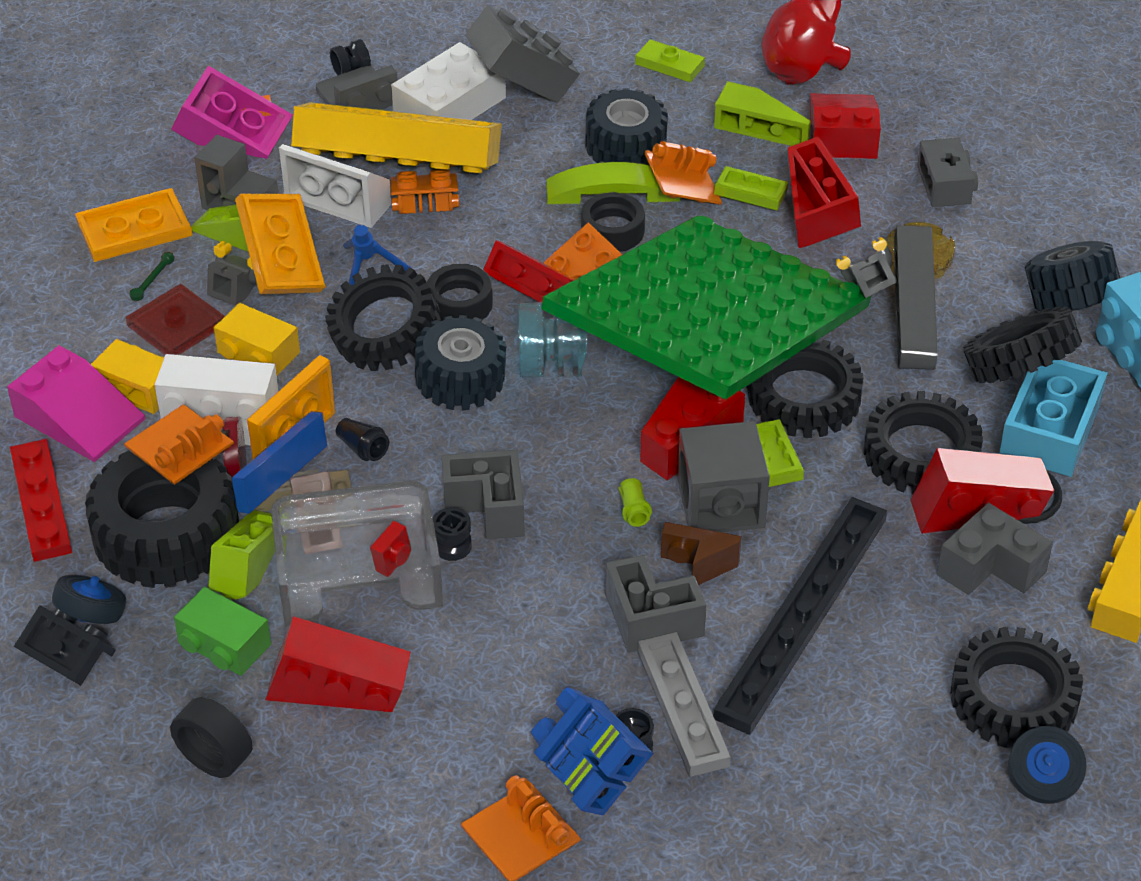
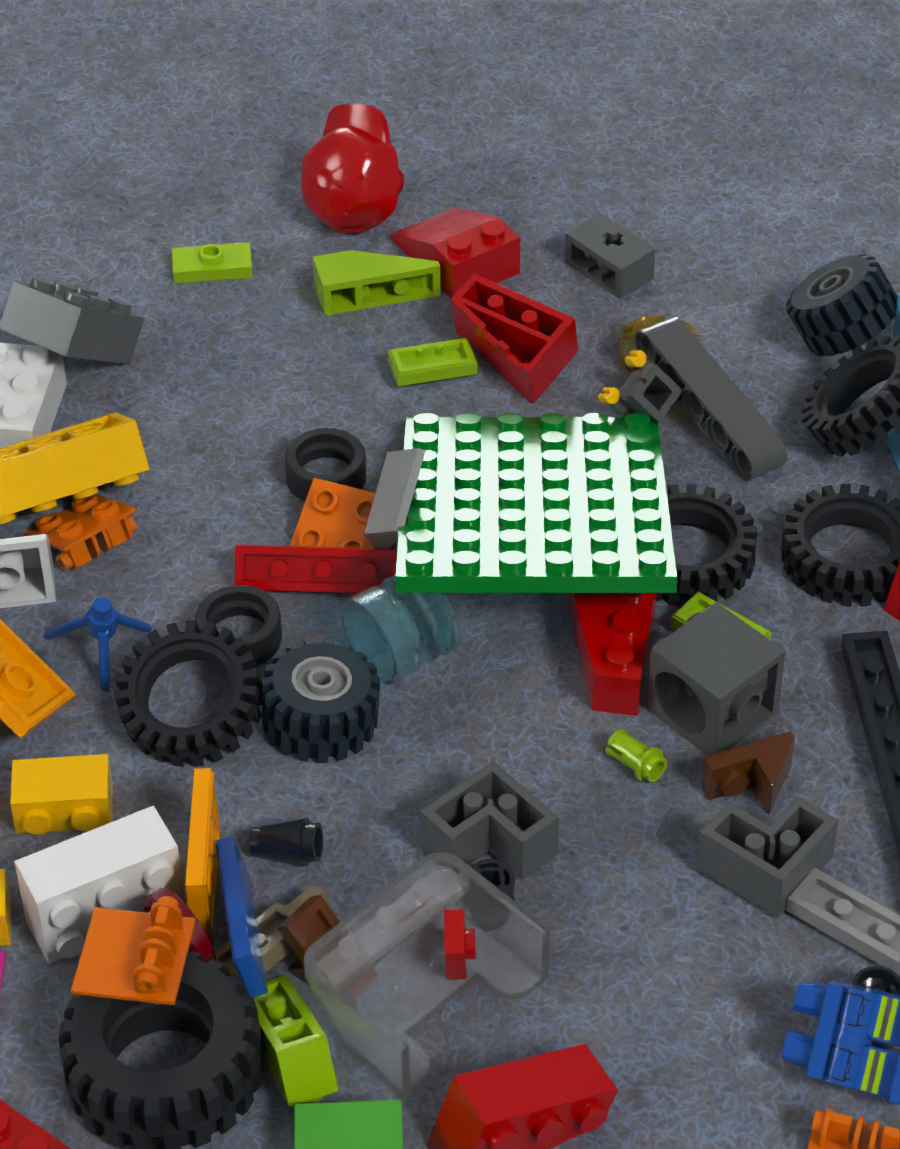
camera: 35 degrees left, 0 degrees up
lime slope [547,162,680,204] -> none
black wheel [585,88,668,166] -> none
orange hinge [644,141,722,205] -> none
none -> light grey slope [364,448,426,548]

